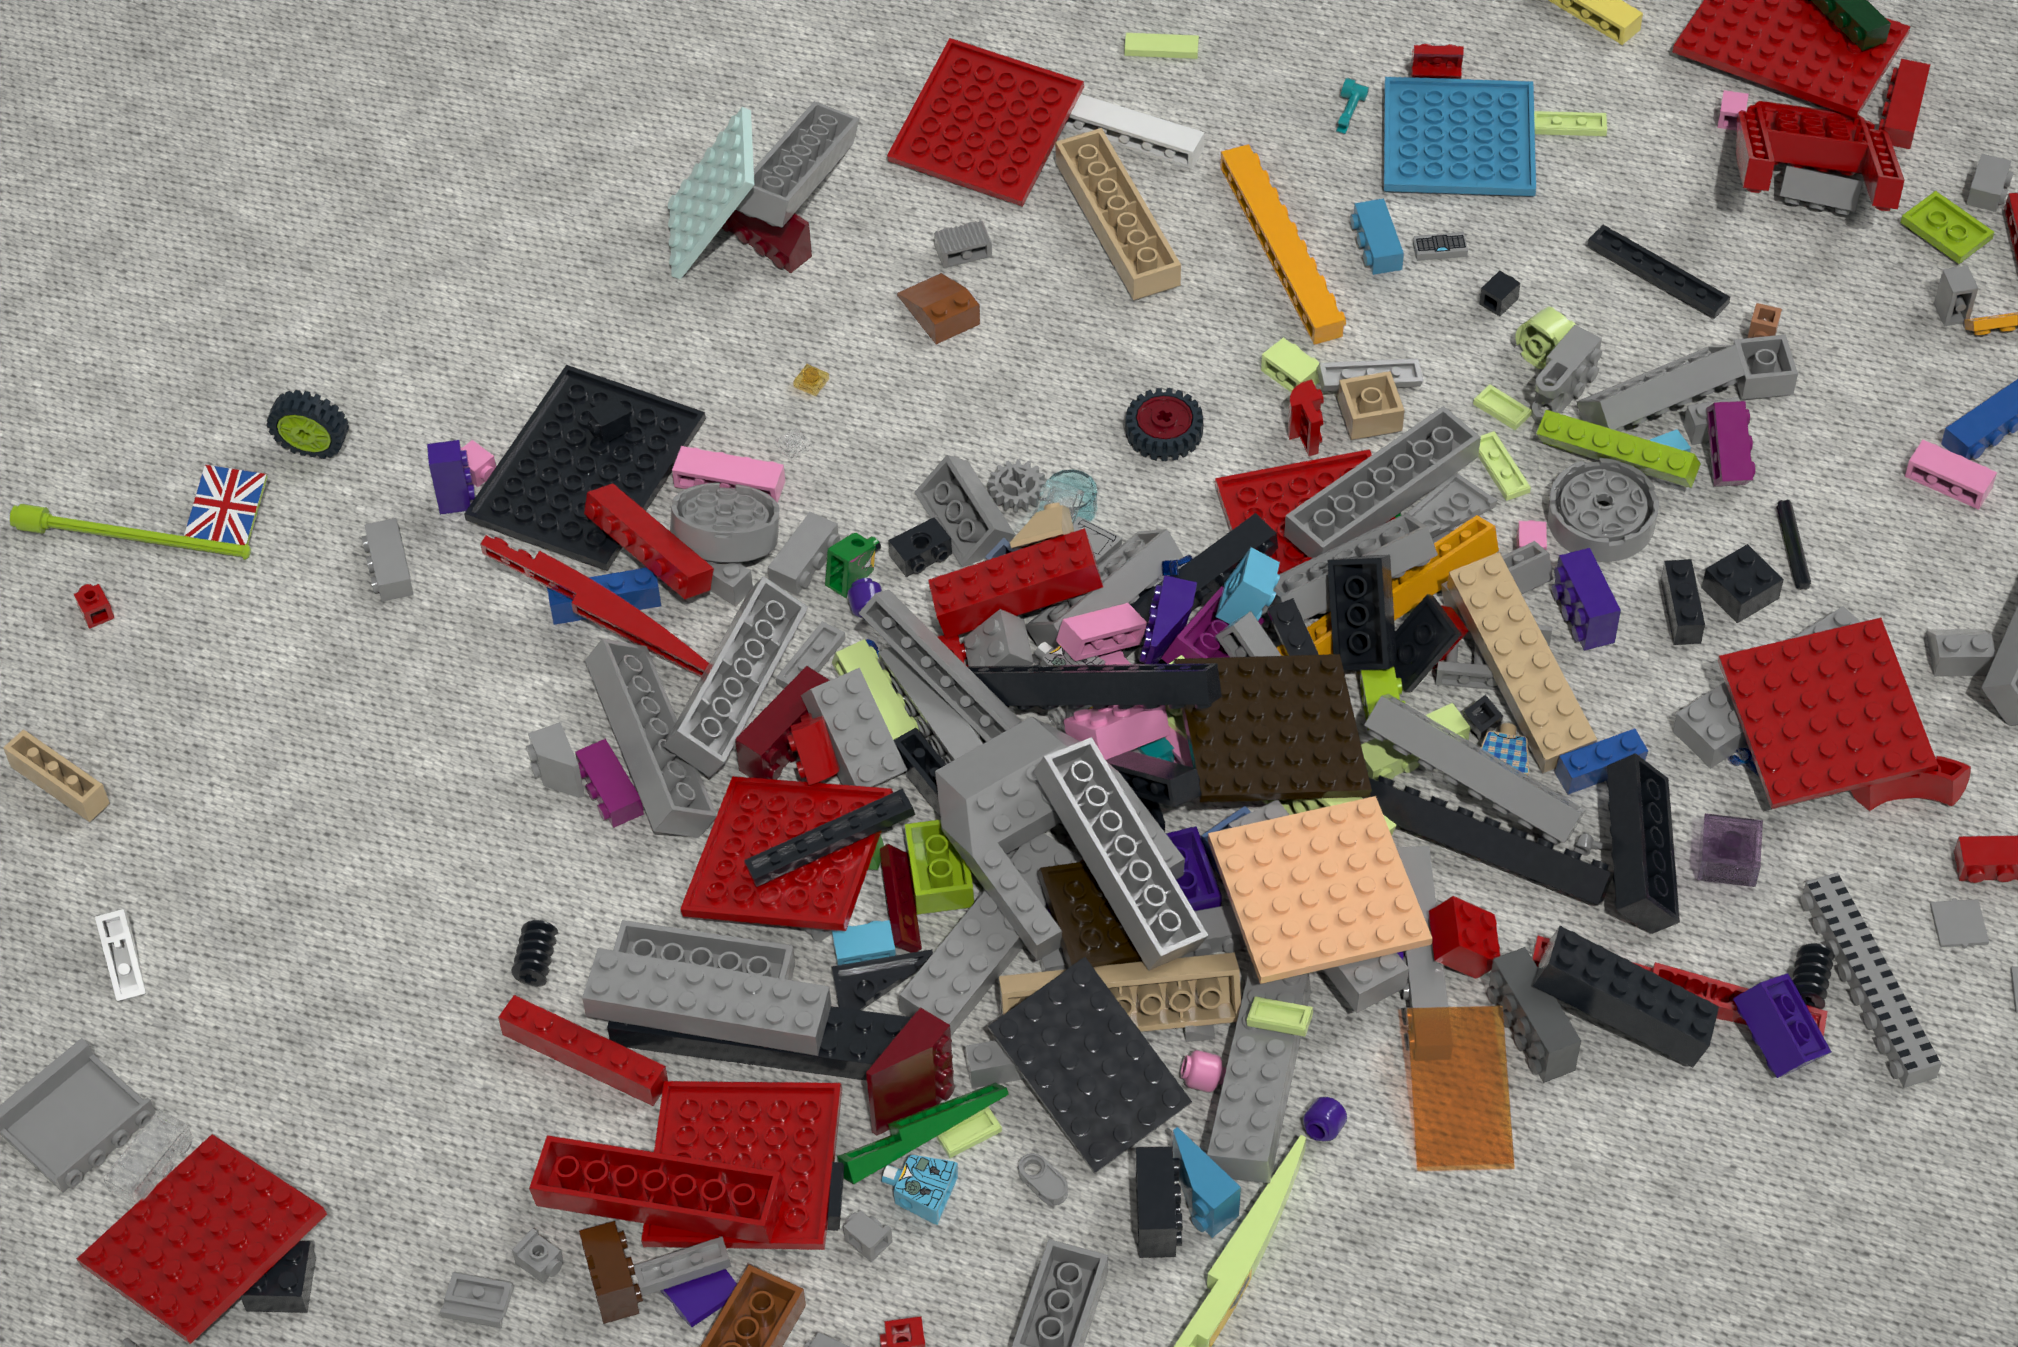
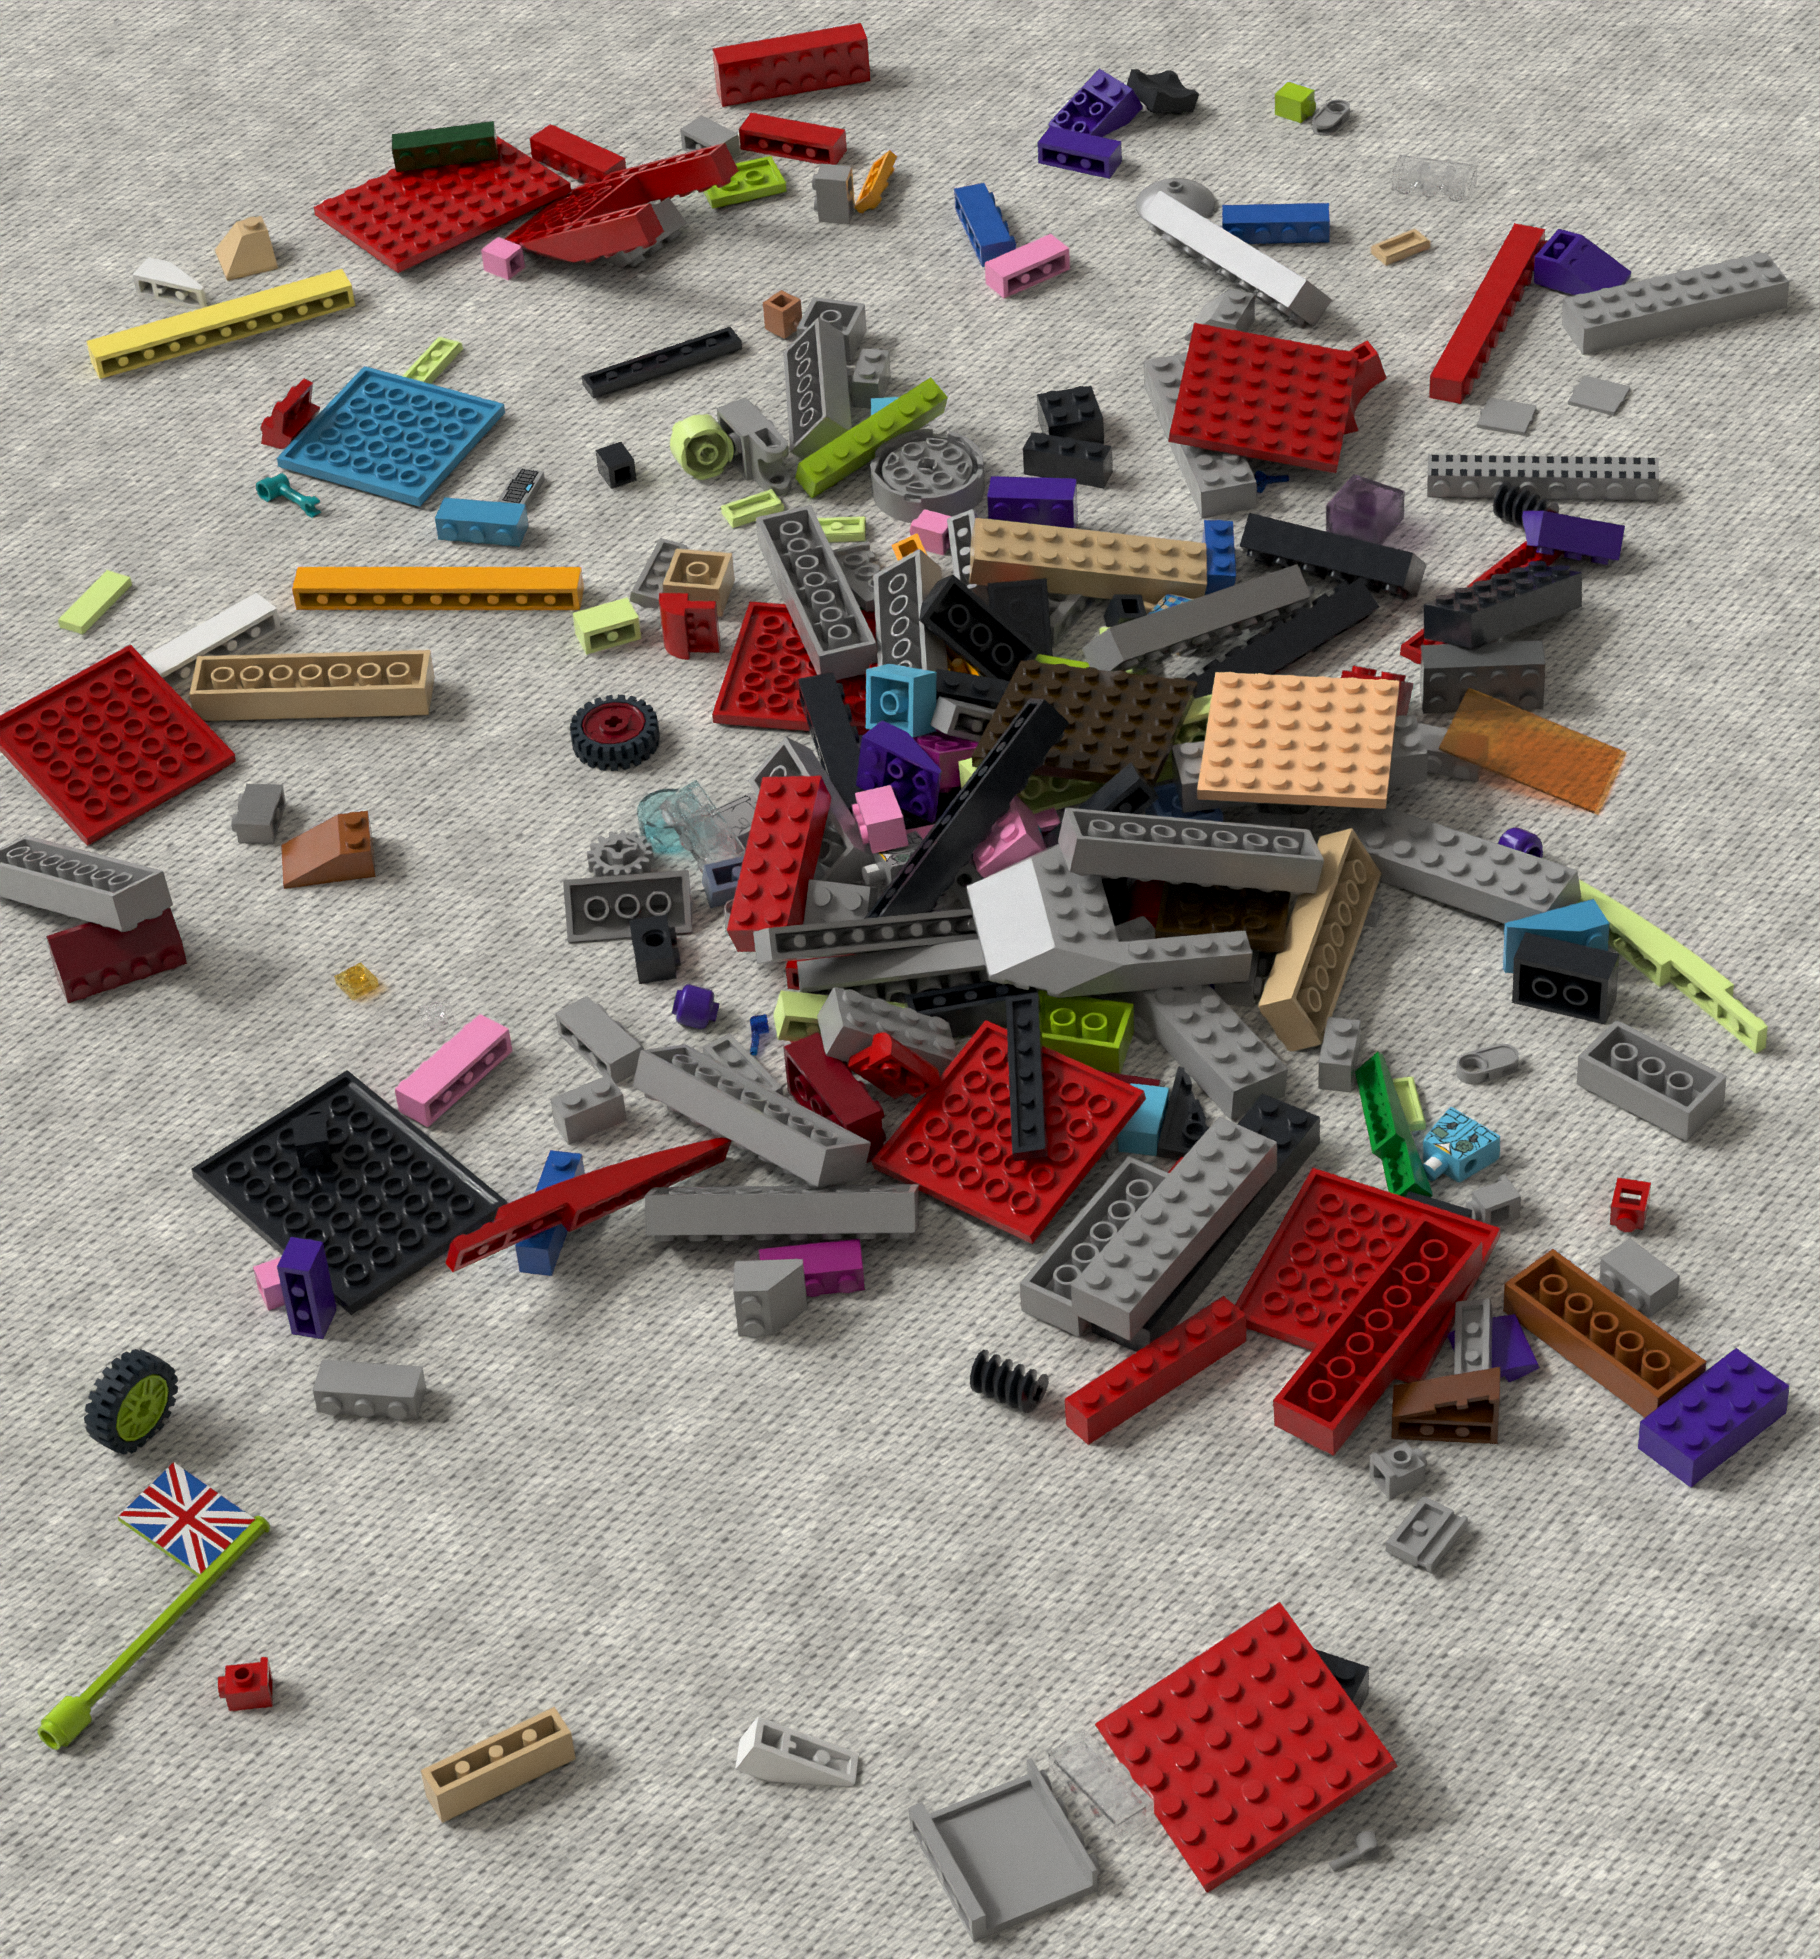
camera: 65 degrees left, 10 degrees down
red brick [584,484,714,599] -> none
light aqua plate [668,107,754,279] -> none
light grey brick [670,483,780,562] -> none
green torso [825,533,881,598] -> none
dark red slope [866,1007,955,1136] -> none
black plate [988,957,1192,1174] -> none
tan slope [1010,503,1074,550] -> none
clear blue hand [1162,555,1193,576] -> none
bright pink head [1180,1050,1226,1092] -> none
yellowish green tile [1247,996,1313,1037] -> none
magenta brick [1706,401,1756,487] -> none
black axle [1776,499,1811,590] -> none

